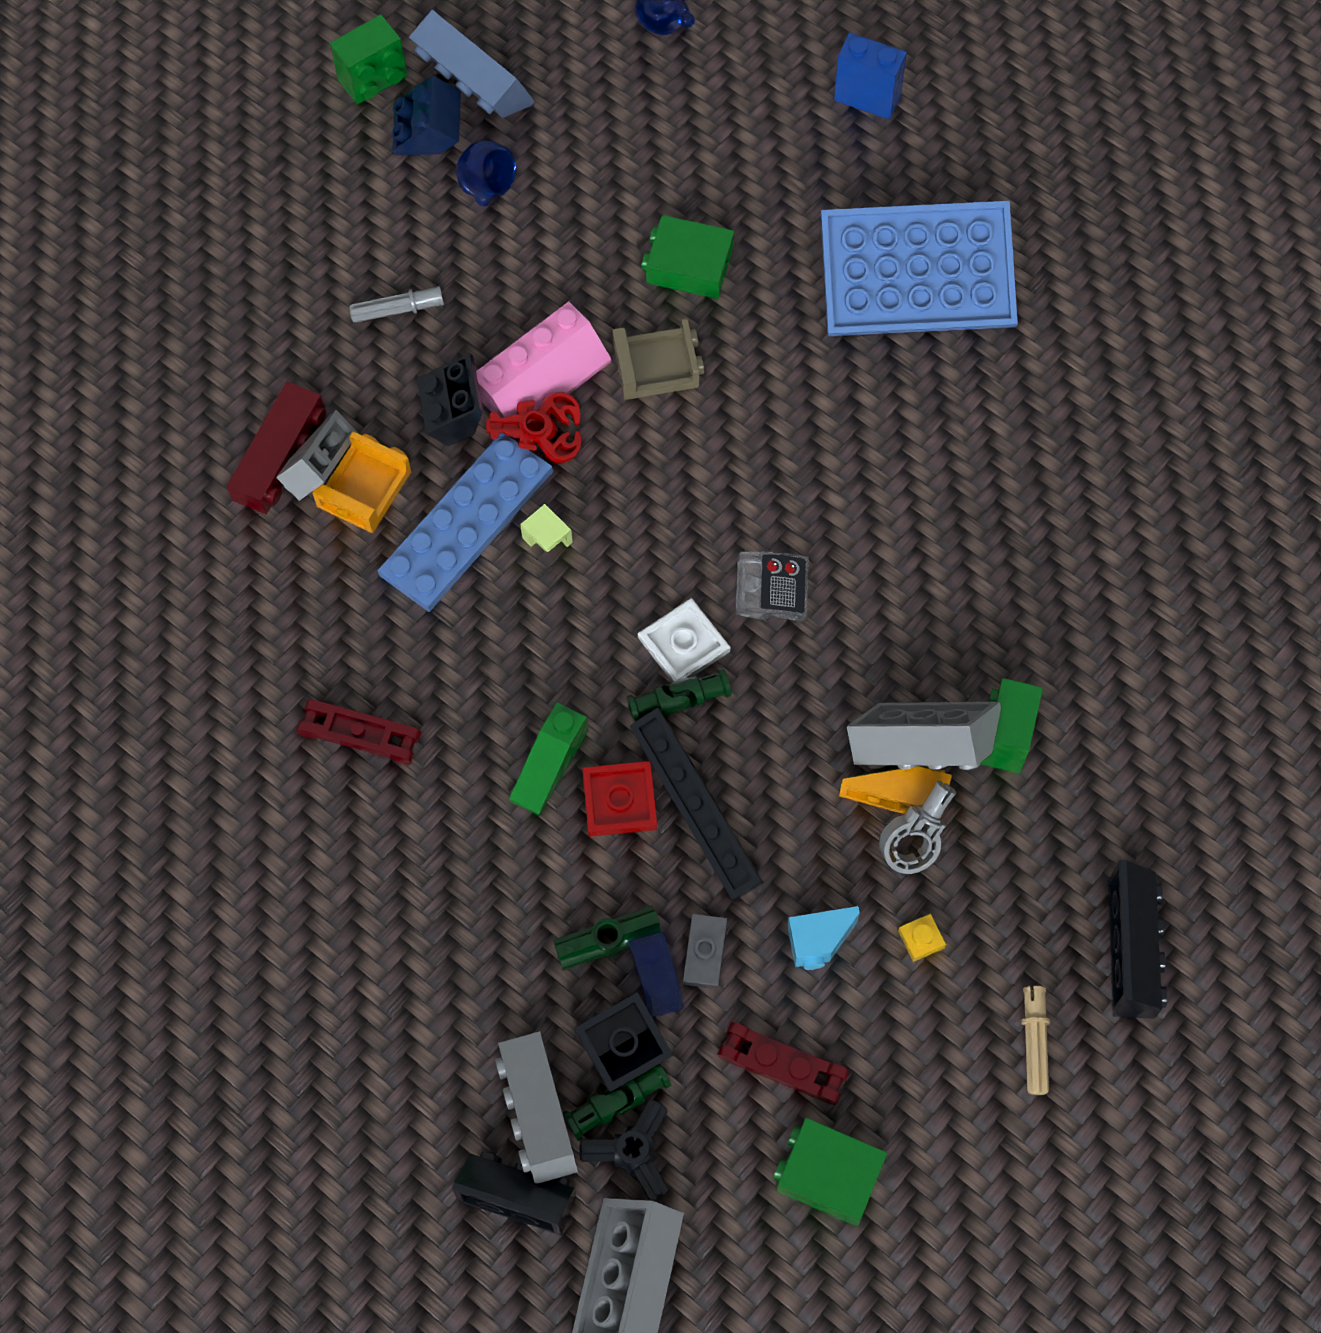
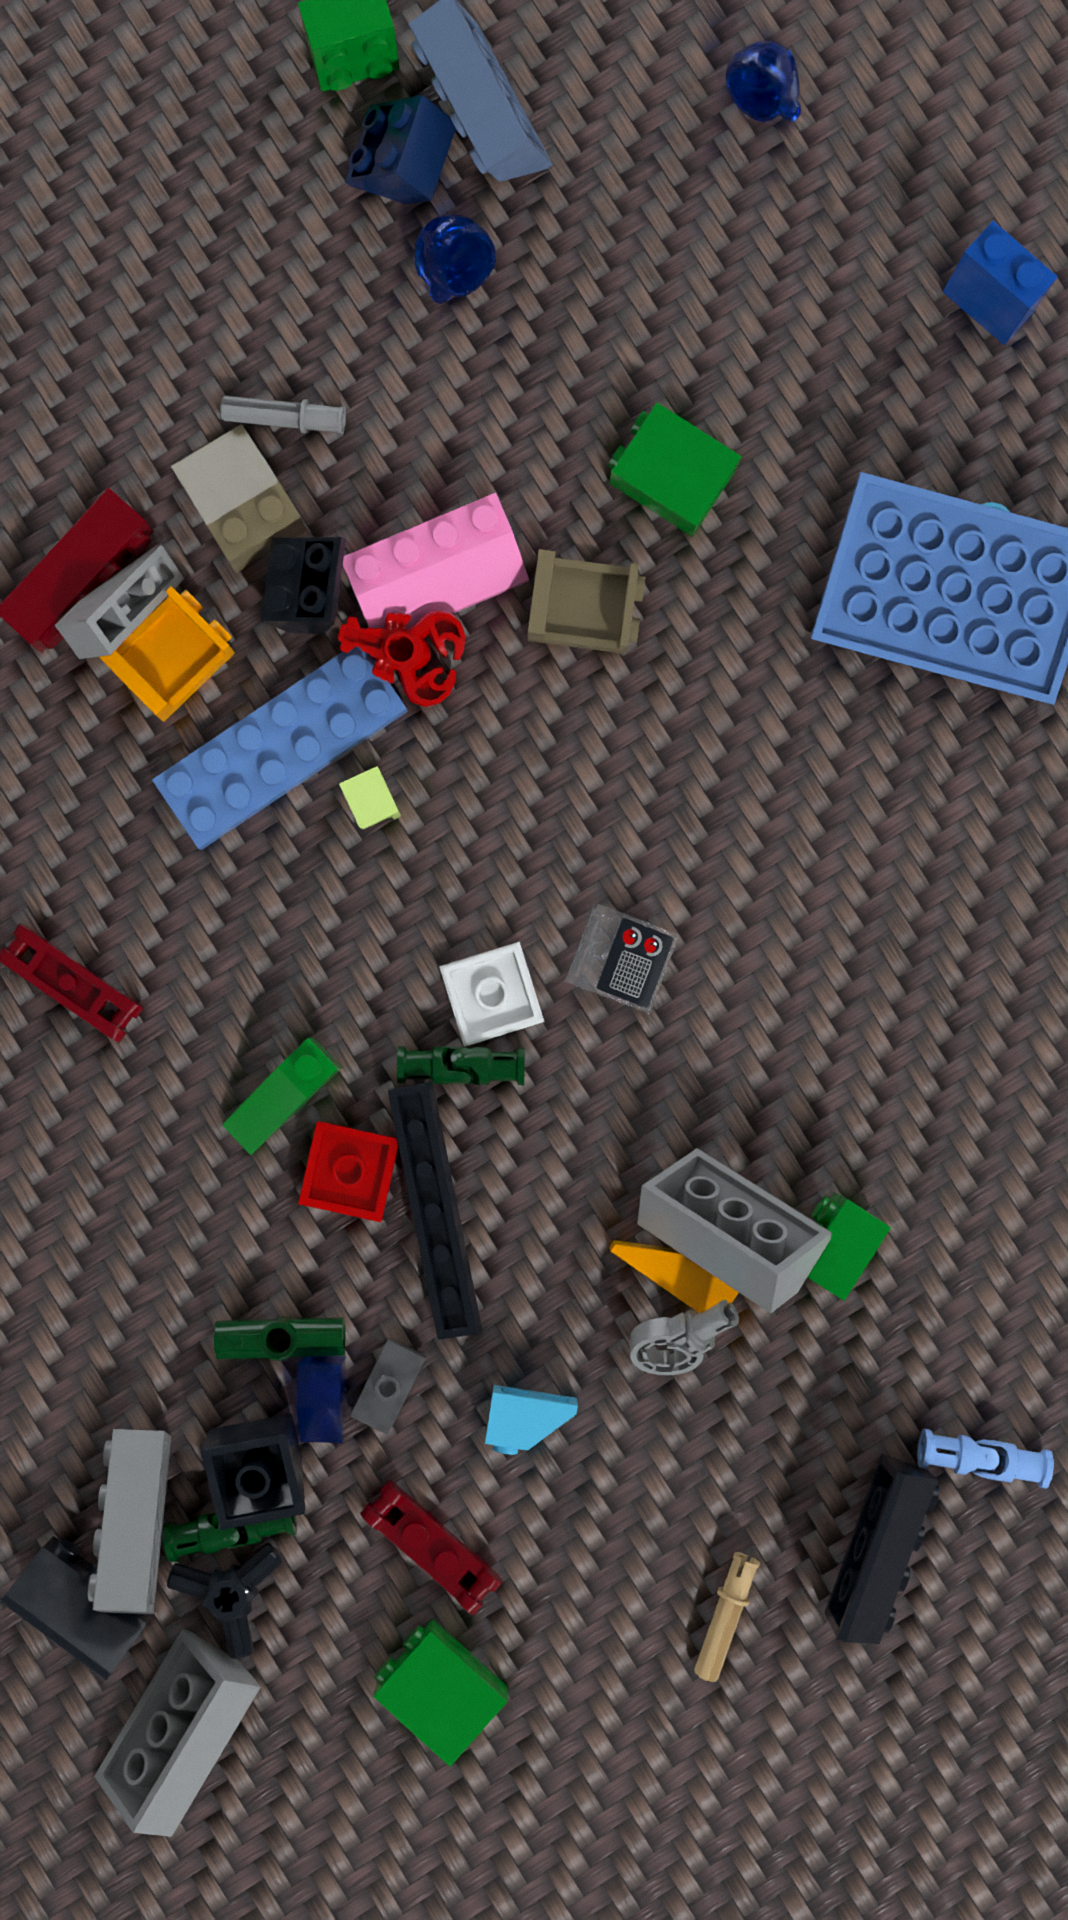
camera: 15 degrees right, 20 degrees up
yellow plate [898,914,946,962] -> none
none -> dark tan slope [171,424,307,573]
none -> light blue piece [917,1429,1054,1489]

